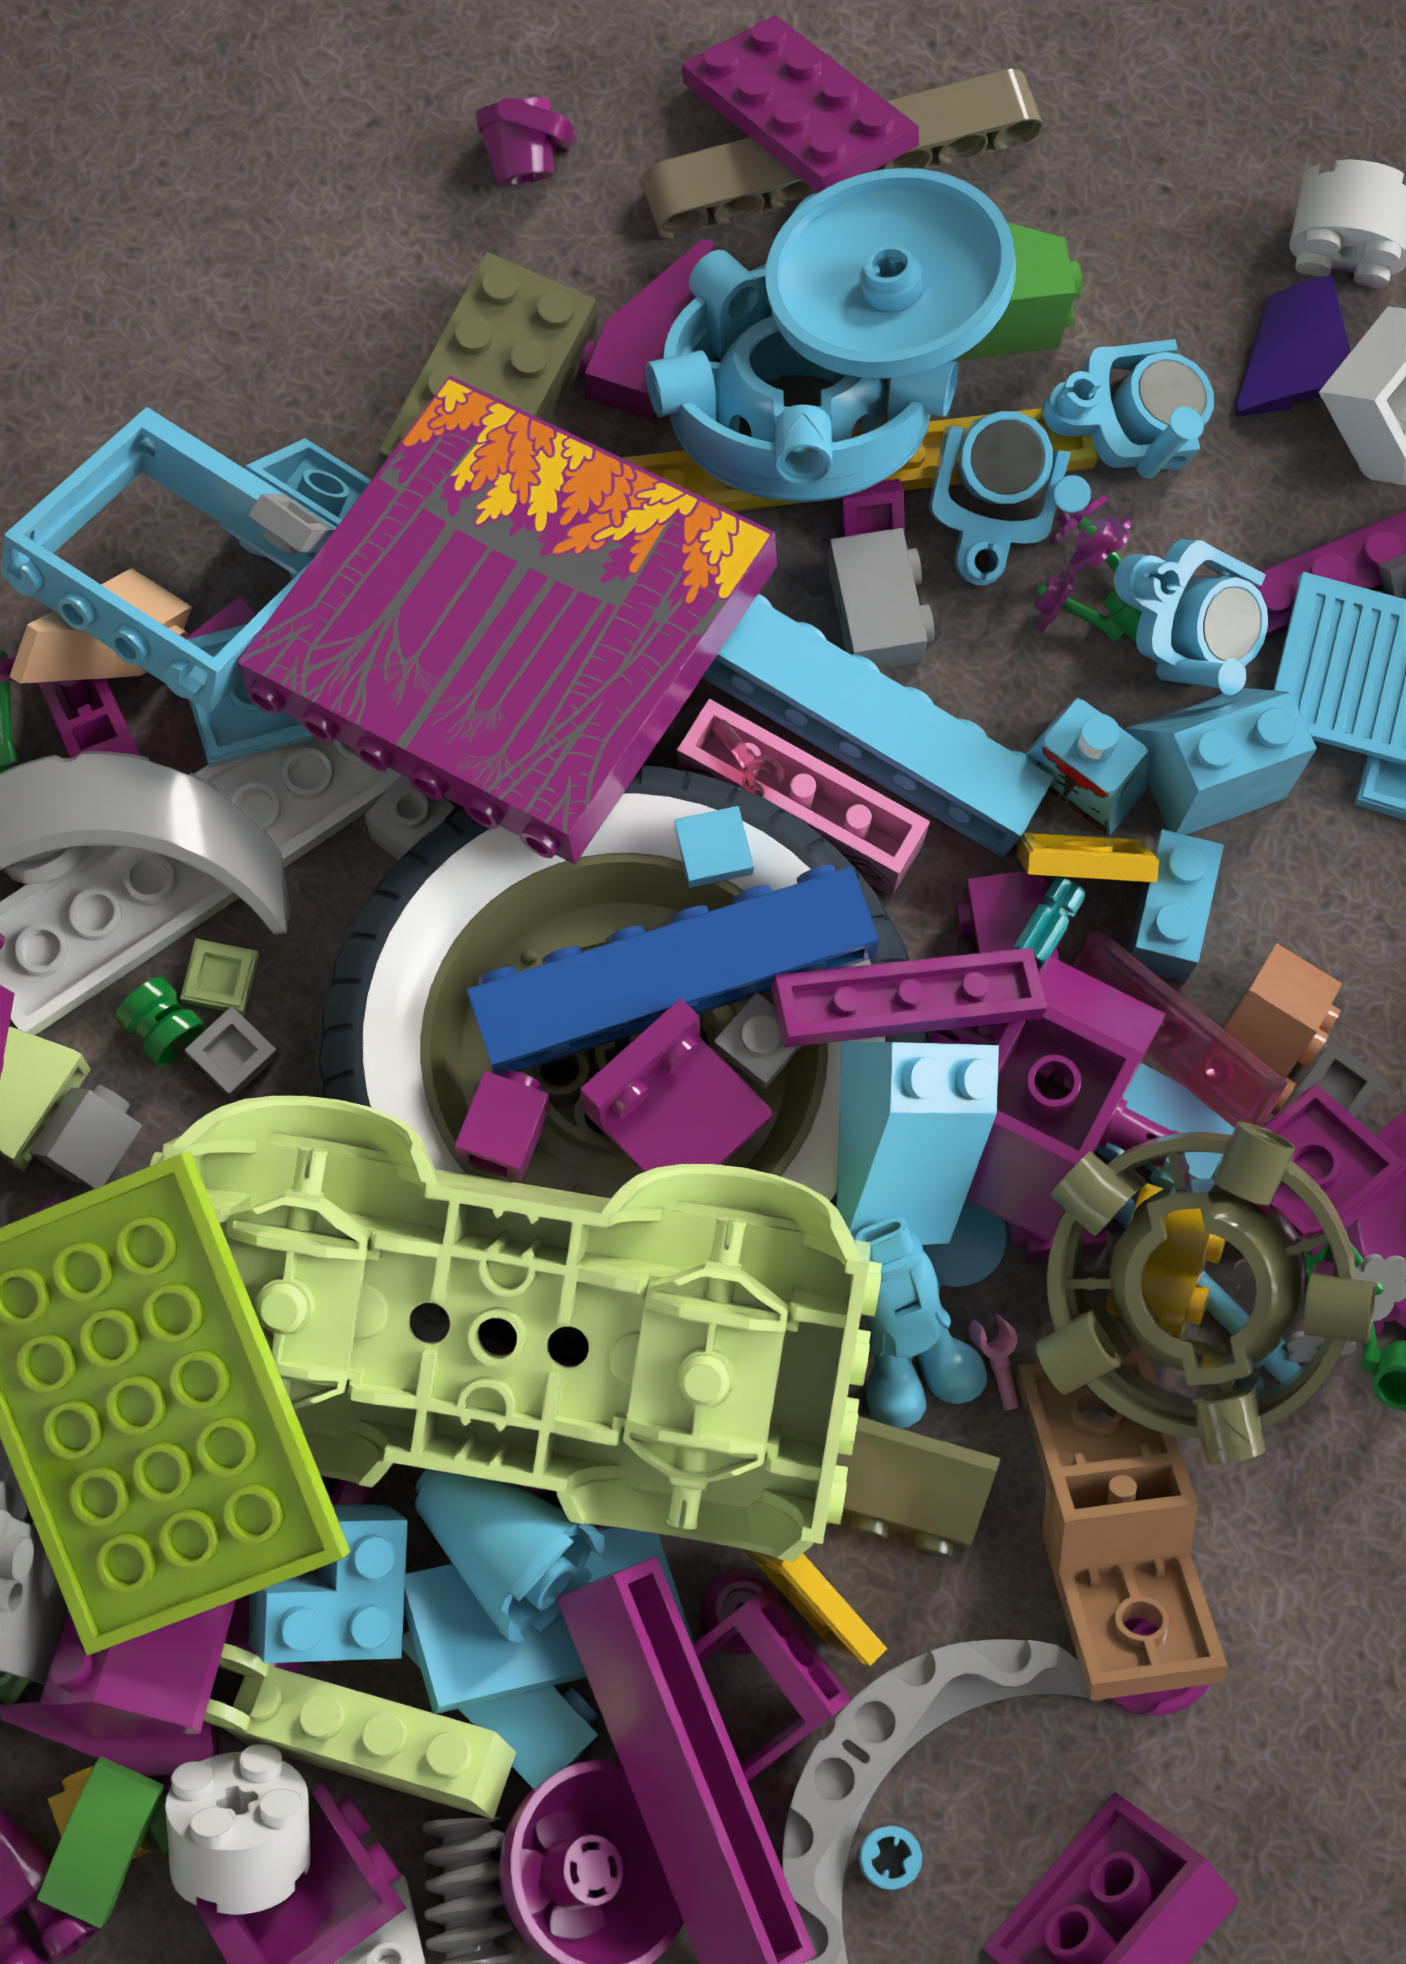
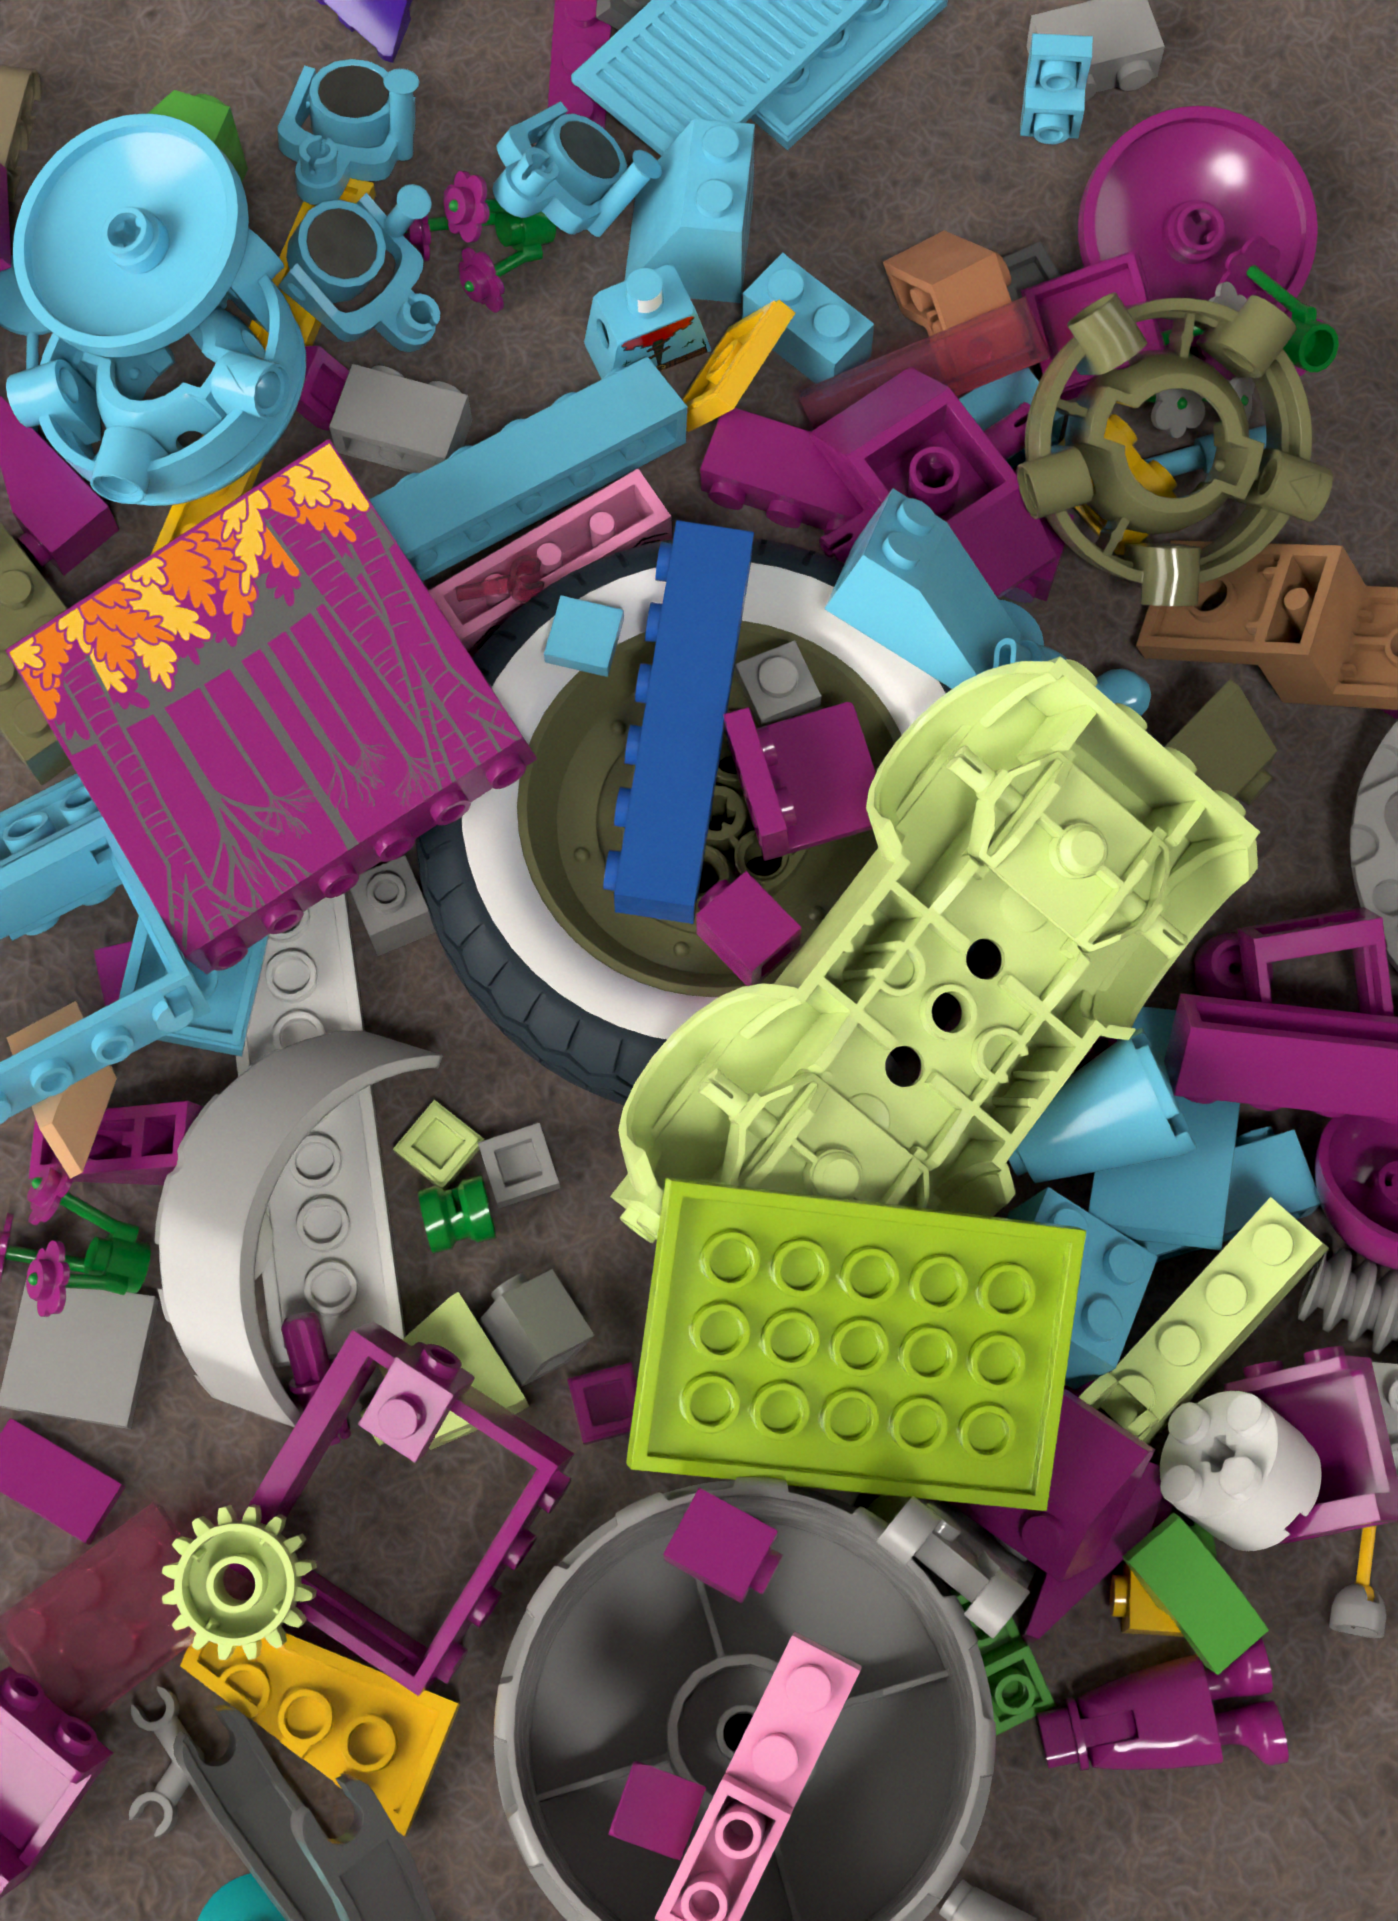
camera: 55 degrees left, 0 degrees up
light grey plate [249,494,335,555] -> none
yellow tile [744,1550,887,1666] -> none
magenta plate [771,948,1047,1048] -> none
bright pink hand [969,1314,1019,1411] -> none
teal axle [1013,877,1085,972] -> none

